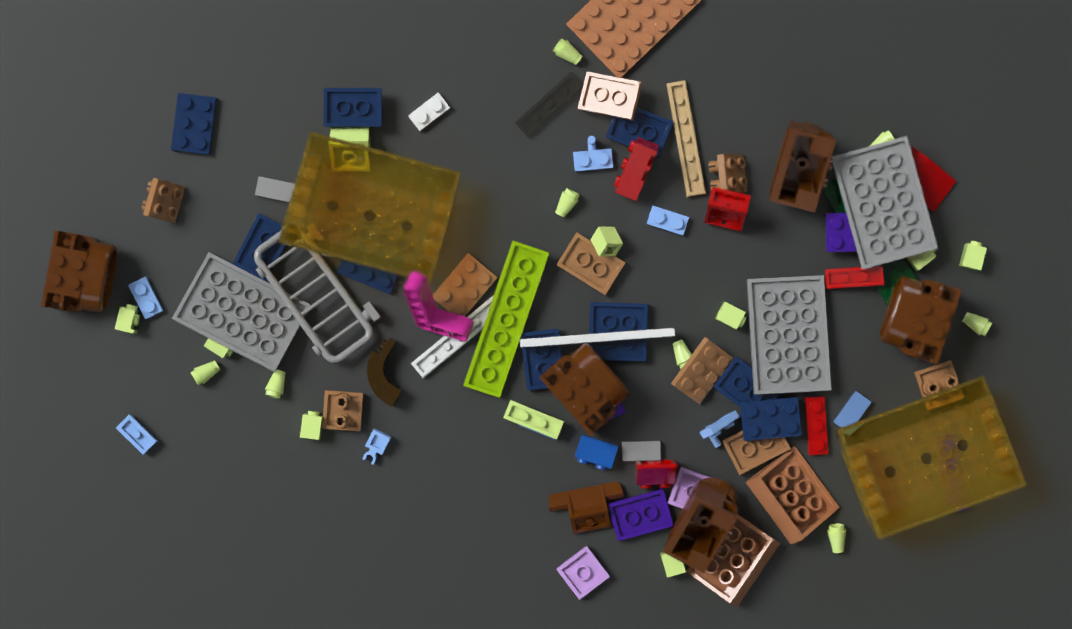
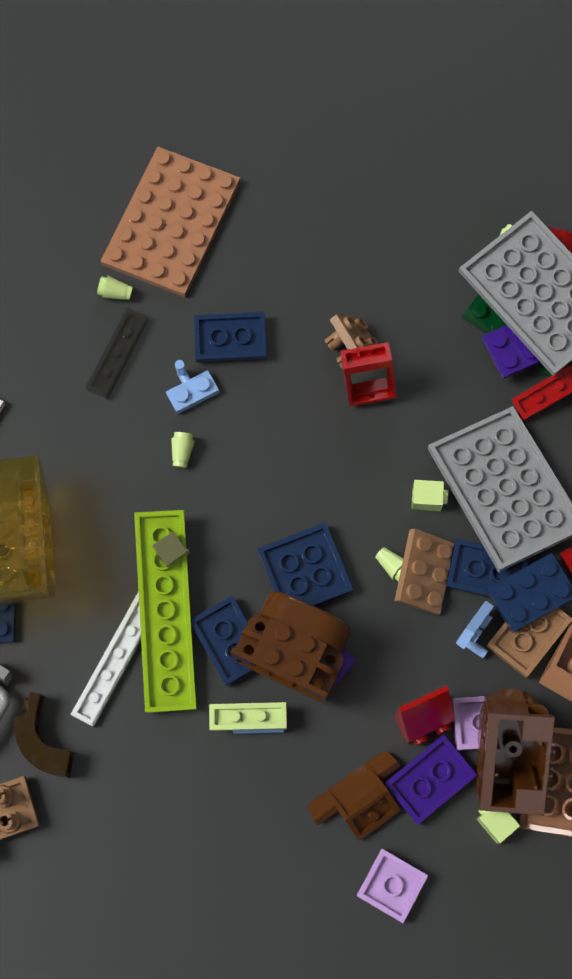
camera: 15 degrees left, 15 degrees down
light blue plate [362,428,391,465] -> none
dark pink beam [403,272,474,341] -> none
medium nougat plate [433,253,498,316] -> none
white tile [520,328,675,347] -> none
medium nougat plate [557,232,625,295] -> none
blue brick [574,434,618,471] -> none
plate [578,71,642,121] -> none
yellowish green brick [590,226,623,257] -> none
red wedge [613,137,659,201] -> none
light grey tile [622,441,661,461] -> none
light blue plate [647,206,689,236] -> none
tan tile [666,80,706,197] -> none
reddish brown brick [769,120,836,212] -> none
none -> olive tile [152,532,187,567]

